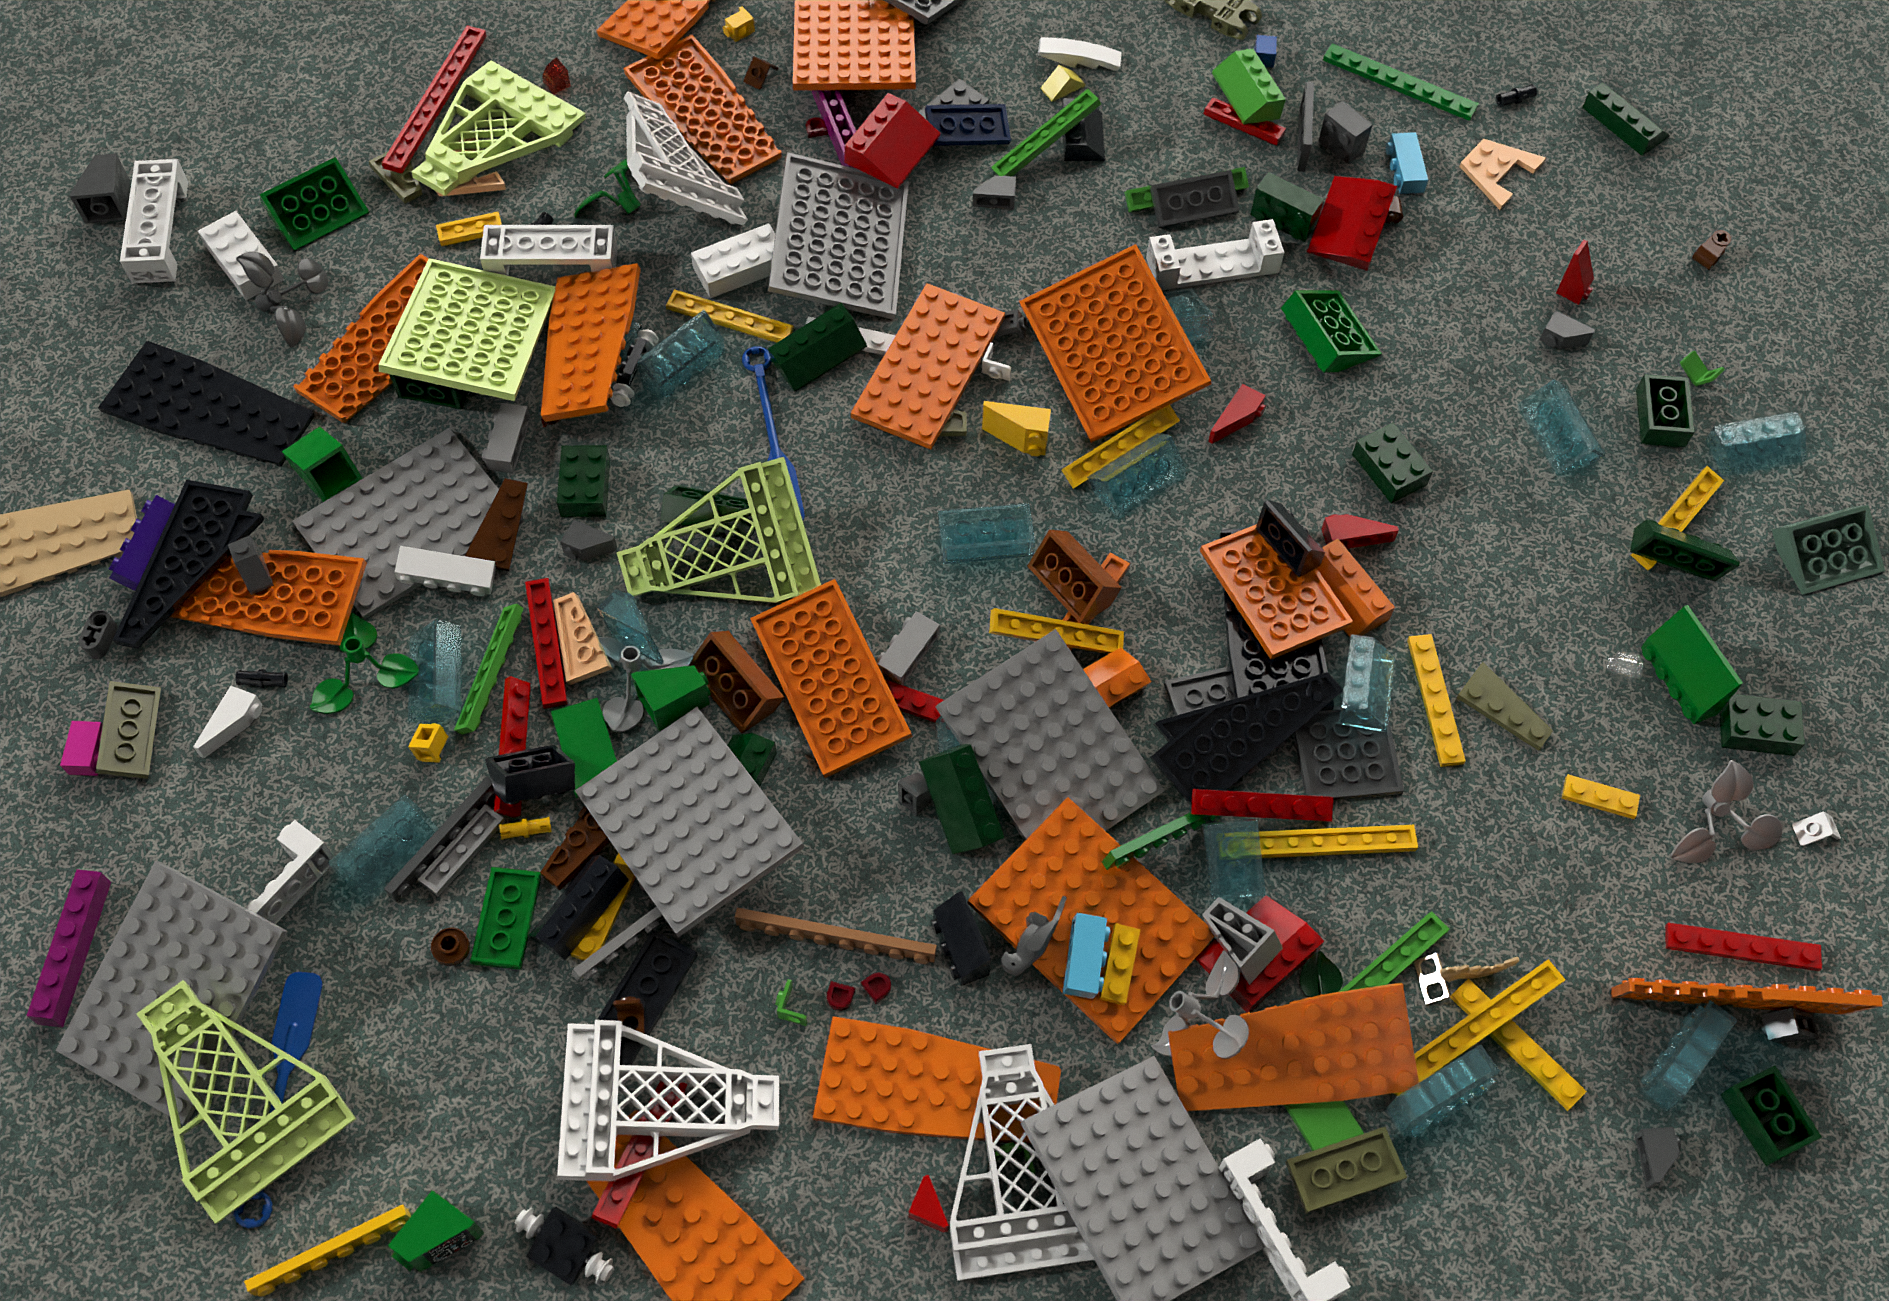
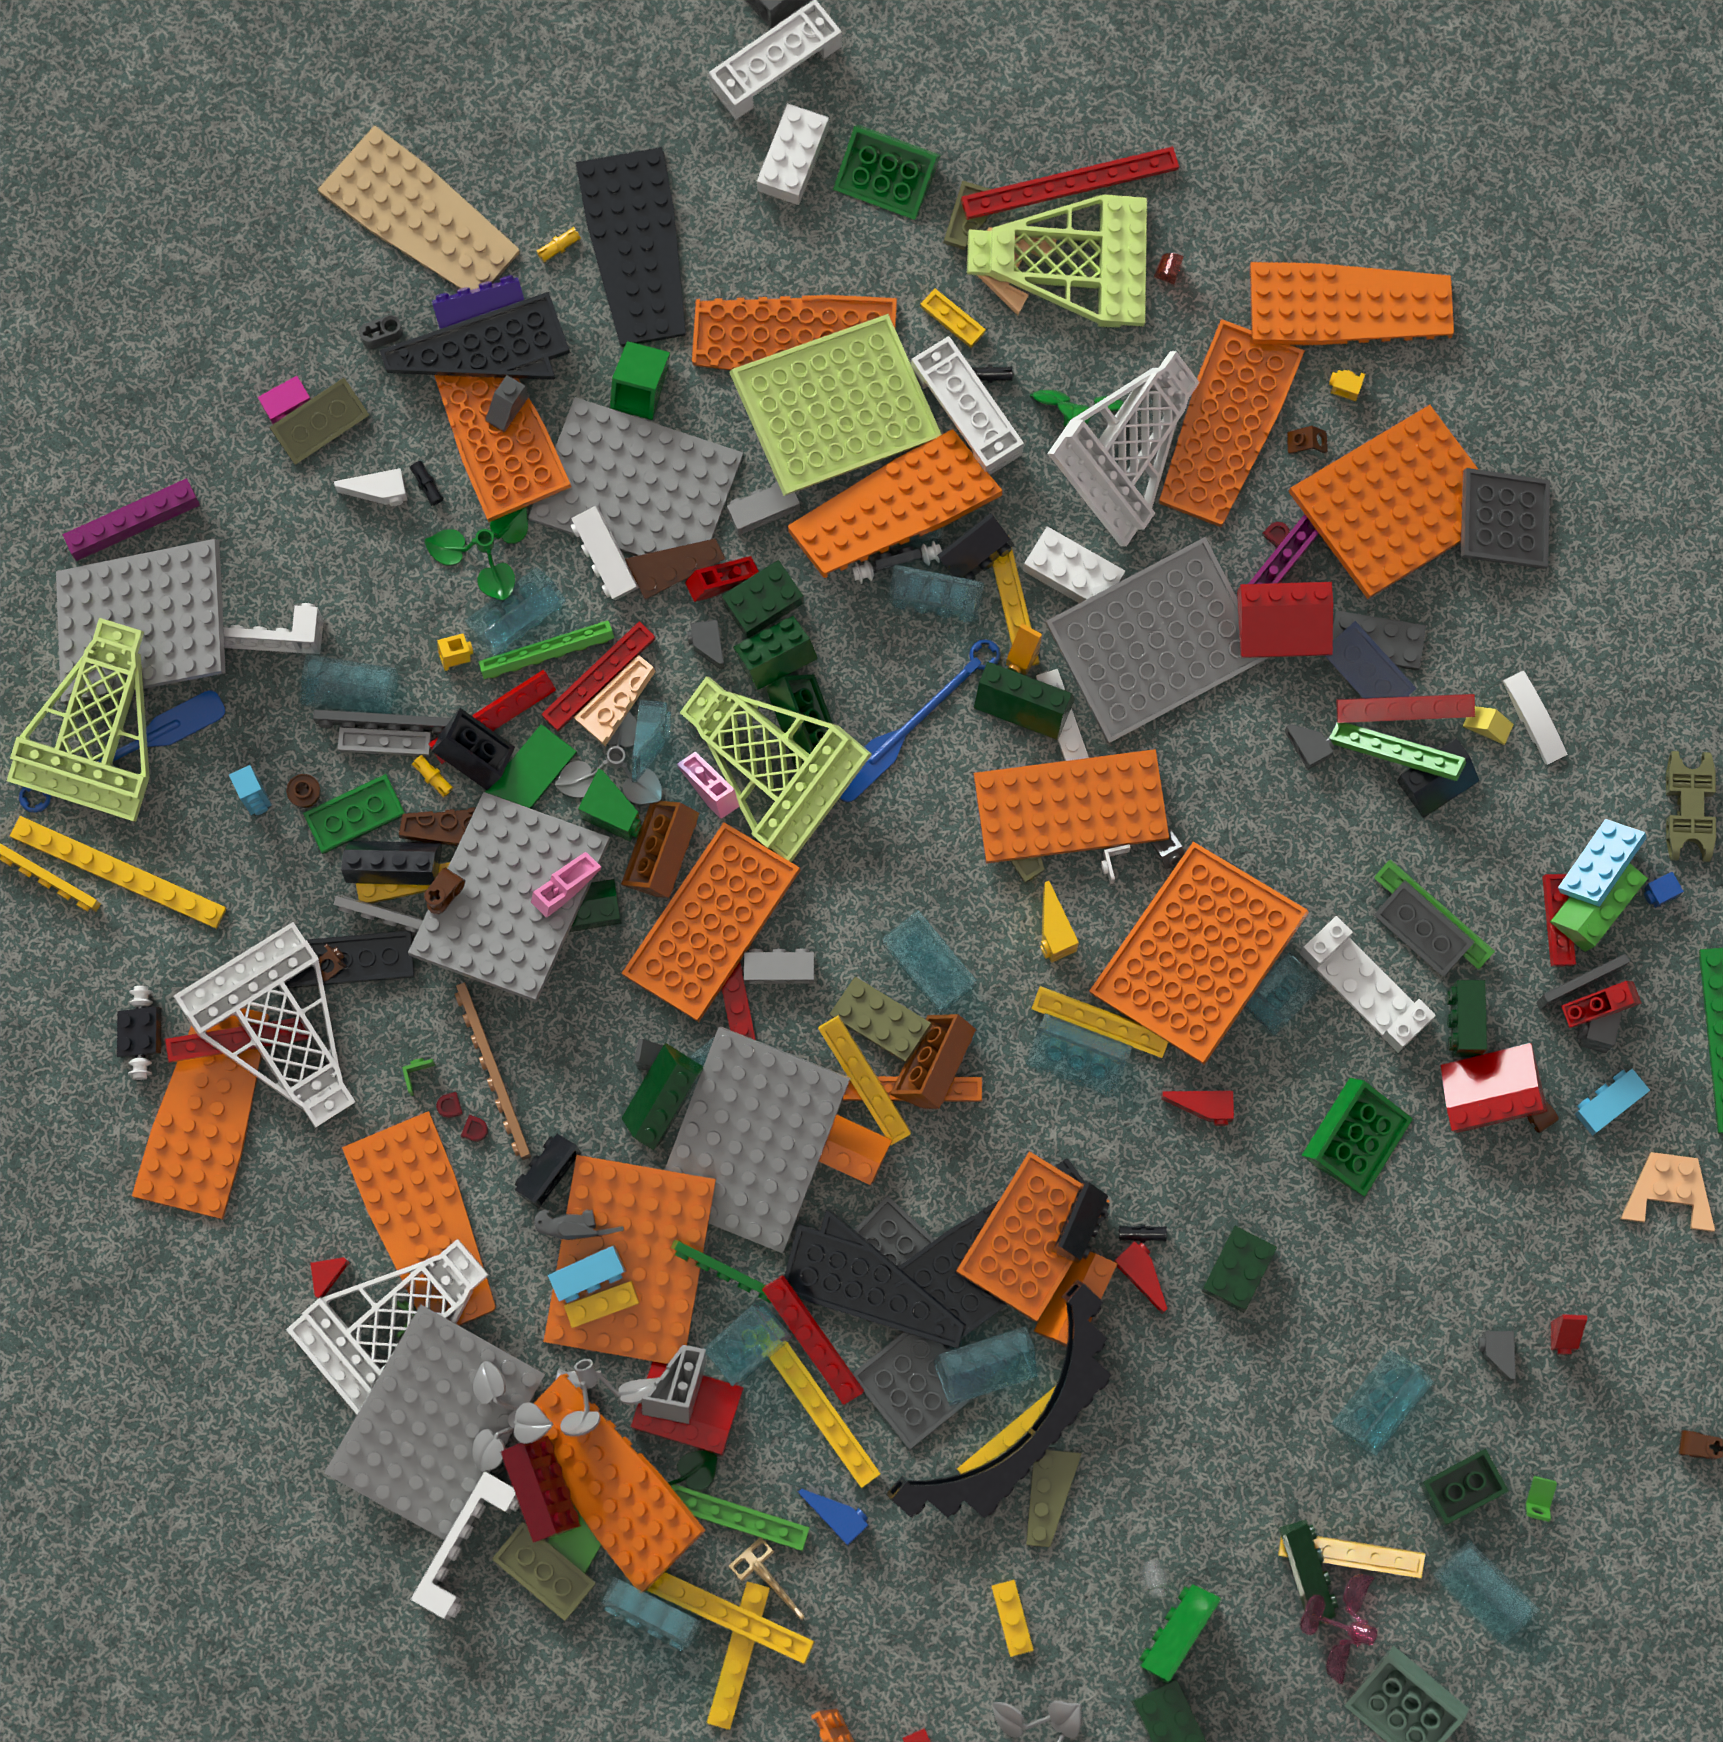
camera: 60 degrees right, 15 degrees up
dark grey plant [236,252,328,348] -> none
green slope [388,1190,484,1272] -> none
none -> yellow plate [10,816,227,929]
none -> medium azure brick [229,765,272,815]
none -> reddish brown piece [424,868,465,914]
none -> light grey plant [473,1361,553,1472]
none -> dark red brick [500,1436,581,1543]
none -> bright pink slope [531,852,601,918]
none -> yellow pin [536,227,581,263]
none -> bright pink slope [677,752,739,819]
none -> red slope [685,556,759,602]
none -> dark green brick [733,616,818,690]
none -> blue slope [798,1489,869,1546]
none -> olive plate [829,977,932,1064]
none -> black arch [886,1279,1112,1519]
none -> black slope [937,513,1014,587]
none -> light orange slope [1006,623,1042,676]
none -> black pin [1119,1224,1167,1243]
none -> clear pink plant [1300,1574,1377,1685]
none -> red plate [1336,694,1475,723]
none -> plate [1558,819,1647,907]
none -> red slope [1562,981,1642,1028]

